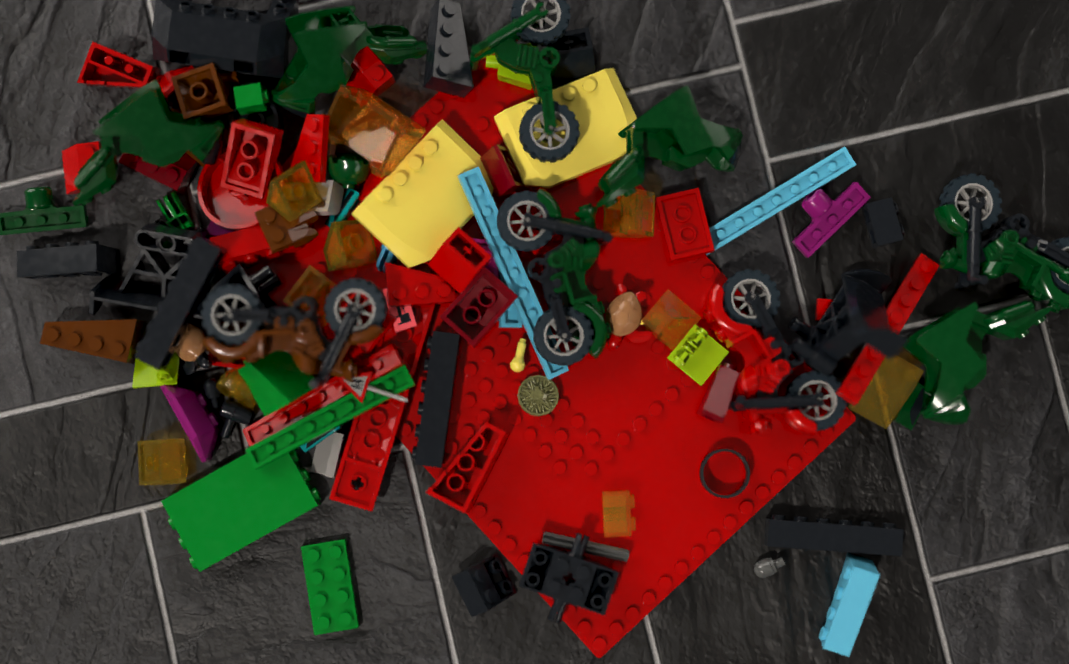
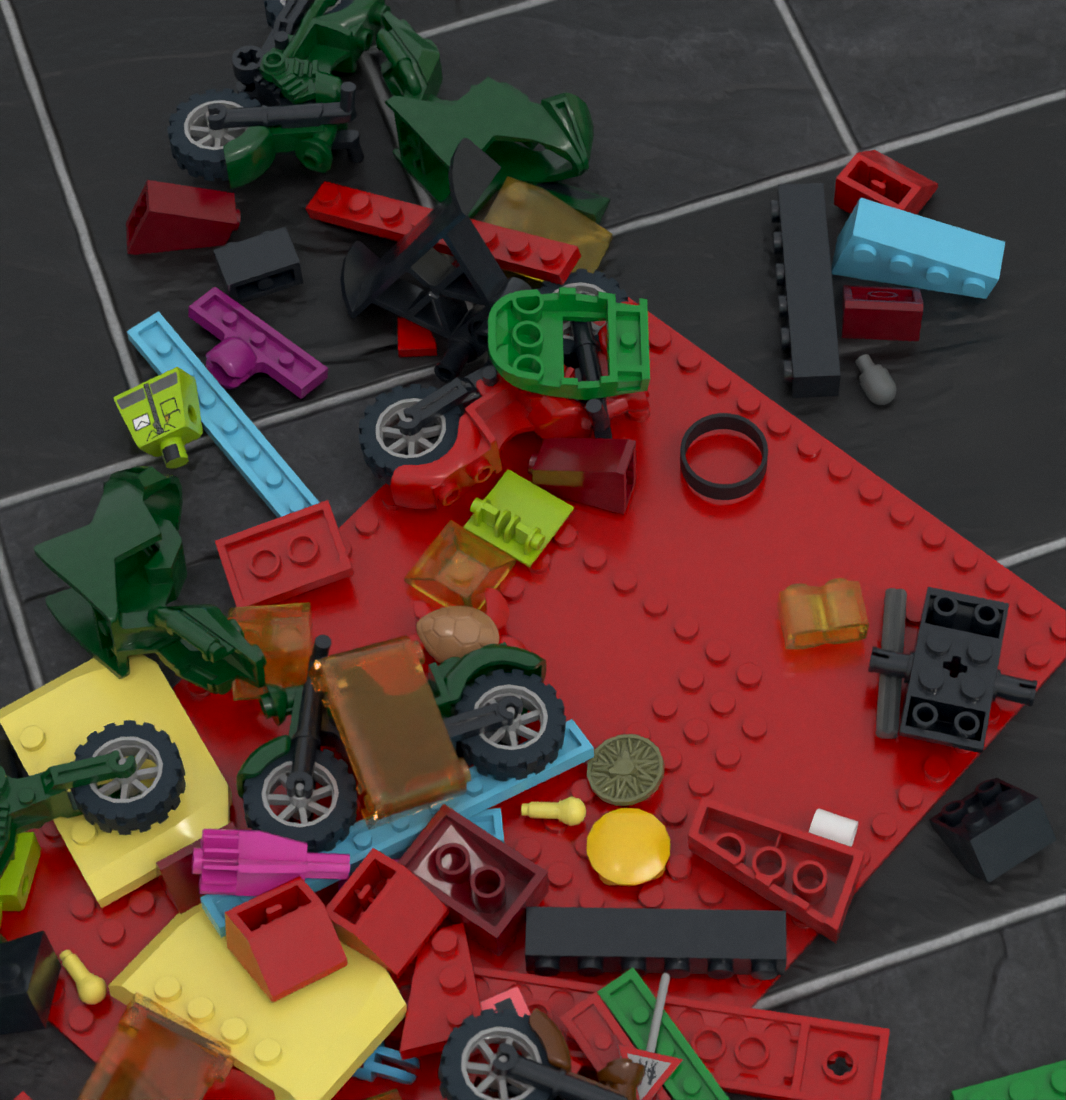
camera: 90 degrees left, 25 degrees down
none -> light yellow piece [59,949,107,1005]
none -> lime torso [113,367,203,468]
none -> dark red slope [126,180,241,255]
none -> dark pink piece [192,828,350,896]
none -> red slope [225,876,348,1003]
none -> clear orange windscreen [308,635,471,830]
none -> green slope [488,287,650,400]
none -> yellow dish [587,808,670,886]
none -> white beam [809,808,859,847]
none -> red slope [834,150,938,215]
none -> dark red slope [842,285,923,341]

